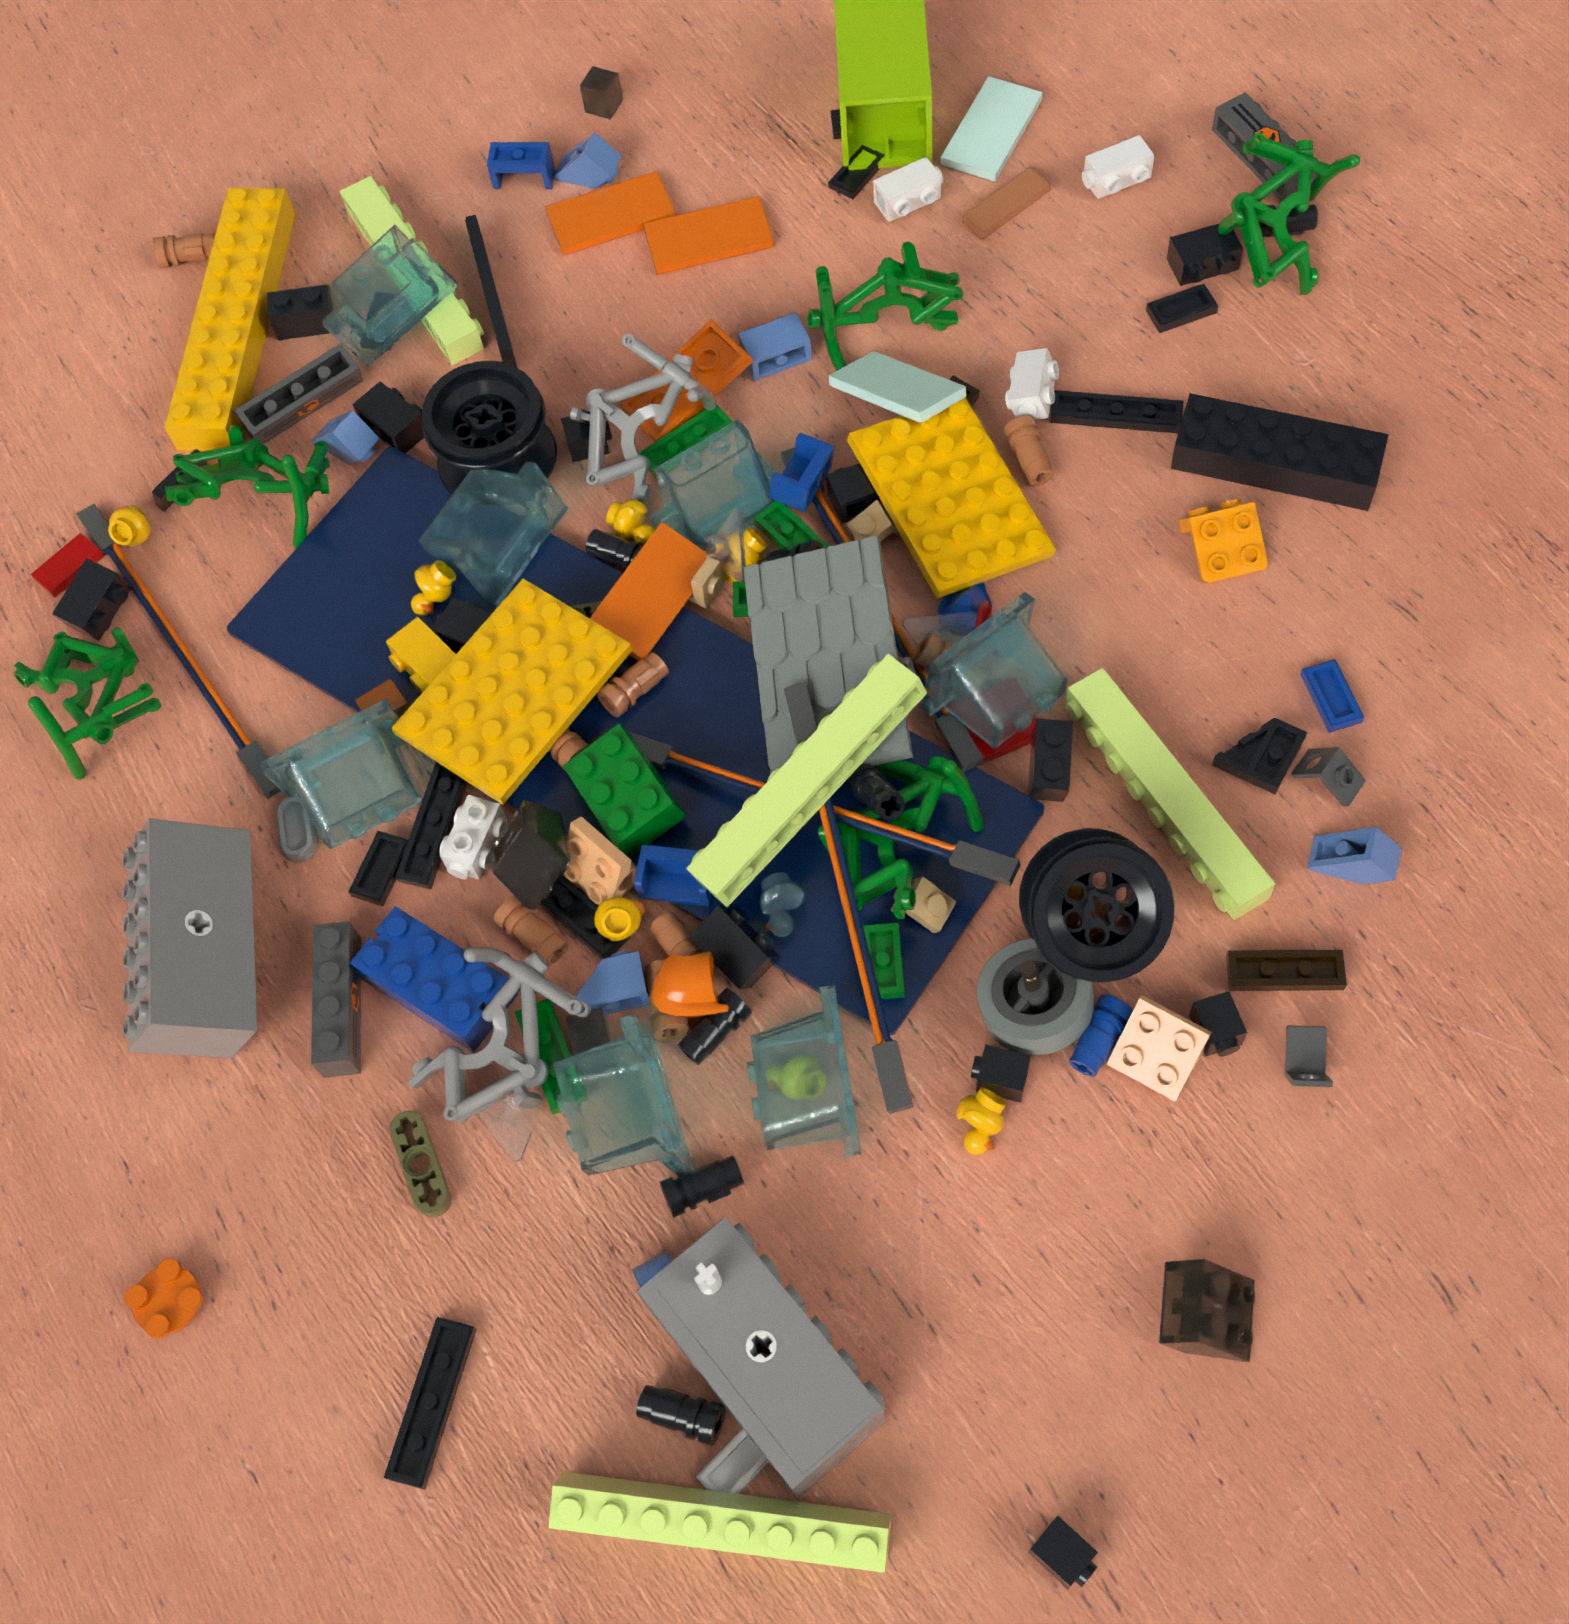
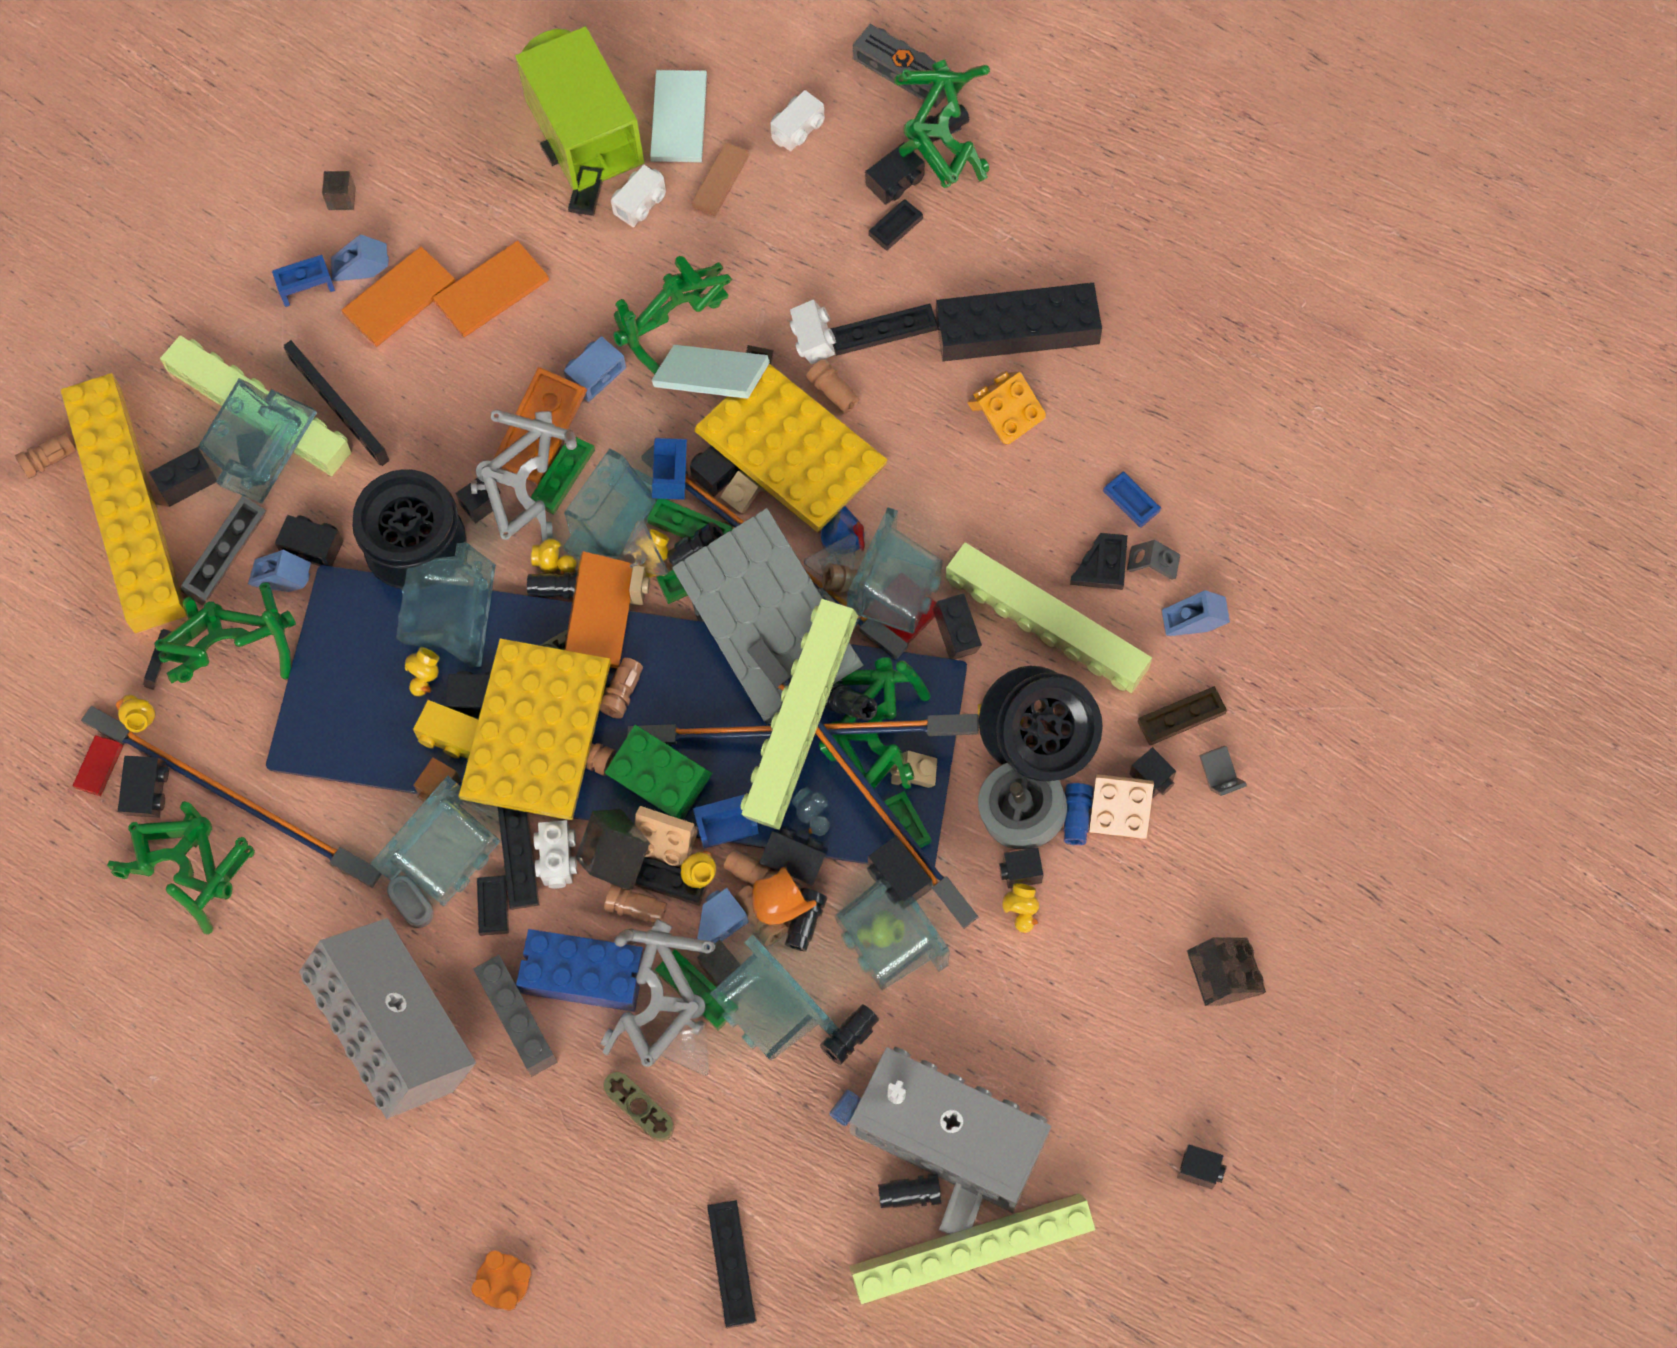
camera: 30 degrees left, 5 degrees up
none -> black brick [867,836,932,910]

